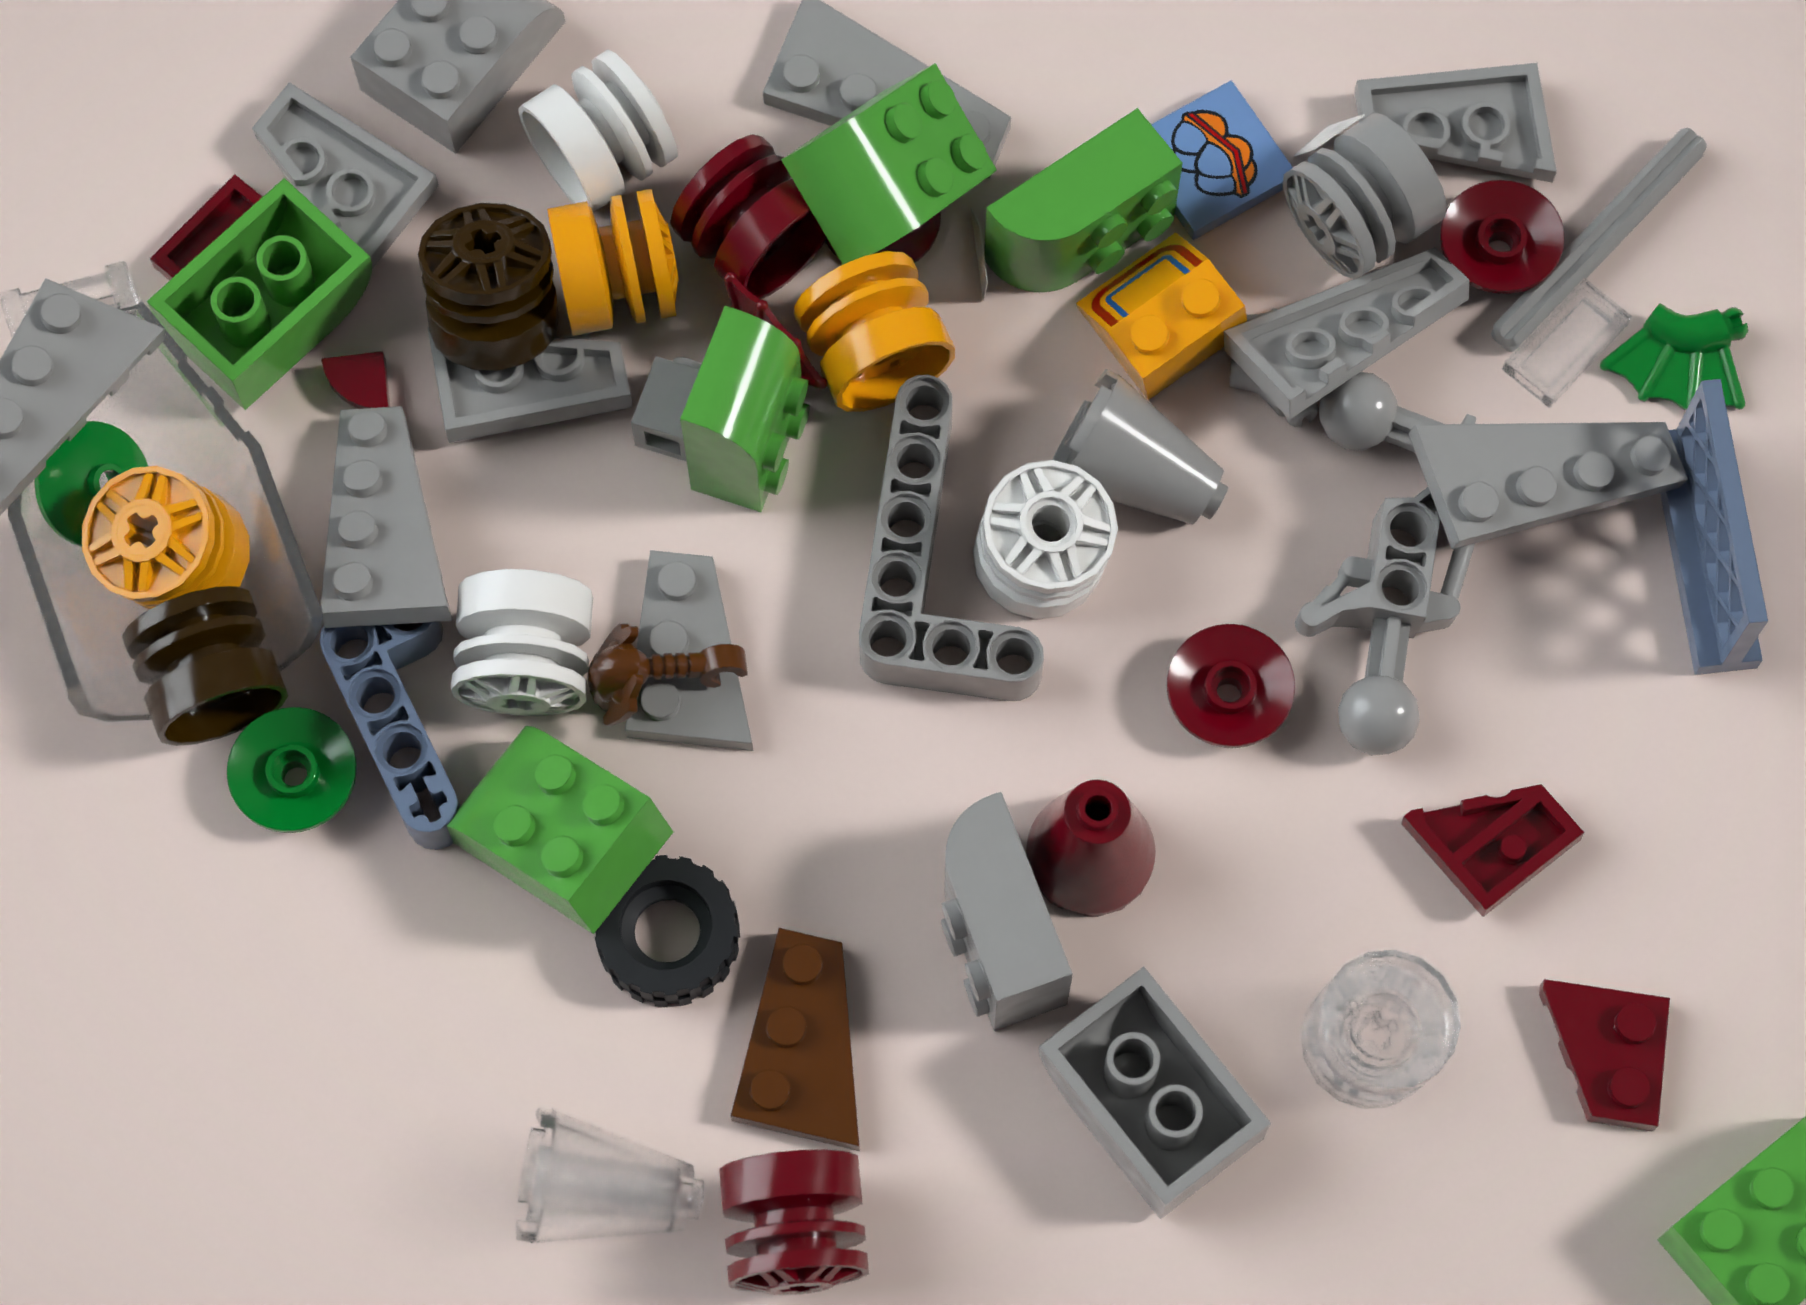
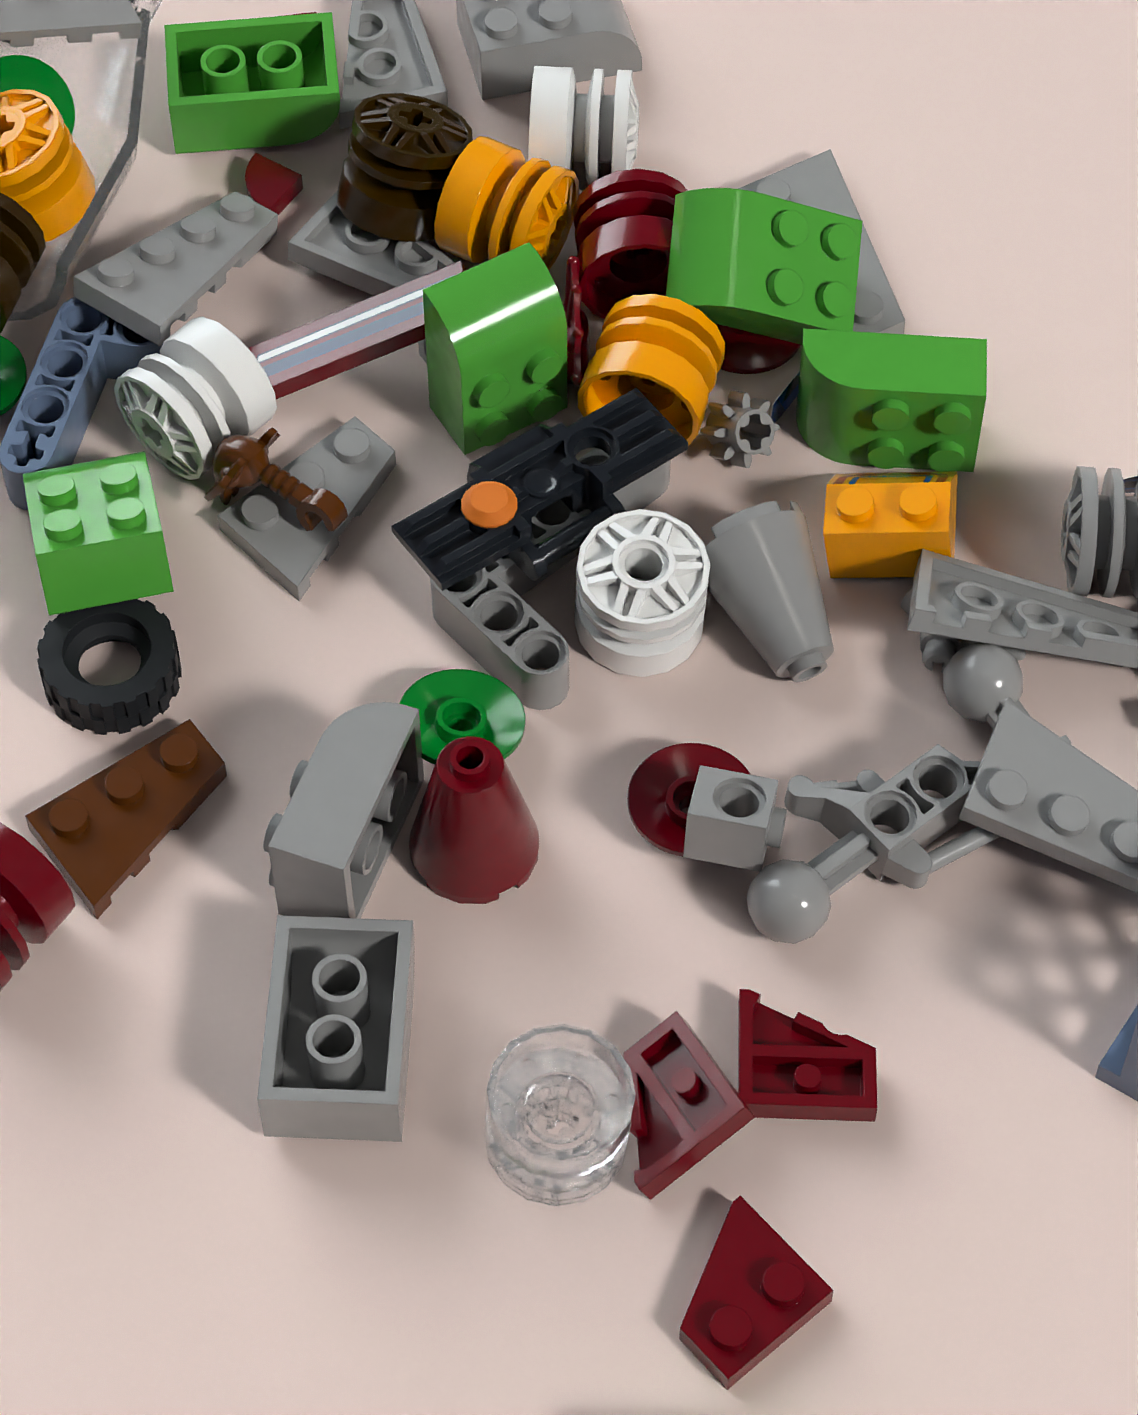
camera: 40 degrees right, 15 degrees down
medium blue tile [1151,80,1293,240] -> none
none -> tile [248,261,467,399]
none -> black piece [391,387,688,591]
none -> green dish [399,669,526,765]
none -> dark red wing [623,1011,755,1200]
none -> light grey brick [683,765,787,872]
none -> light grey gear [700,390,780,468]

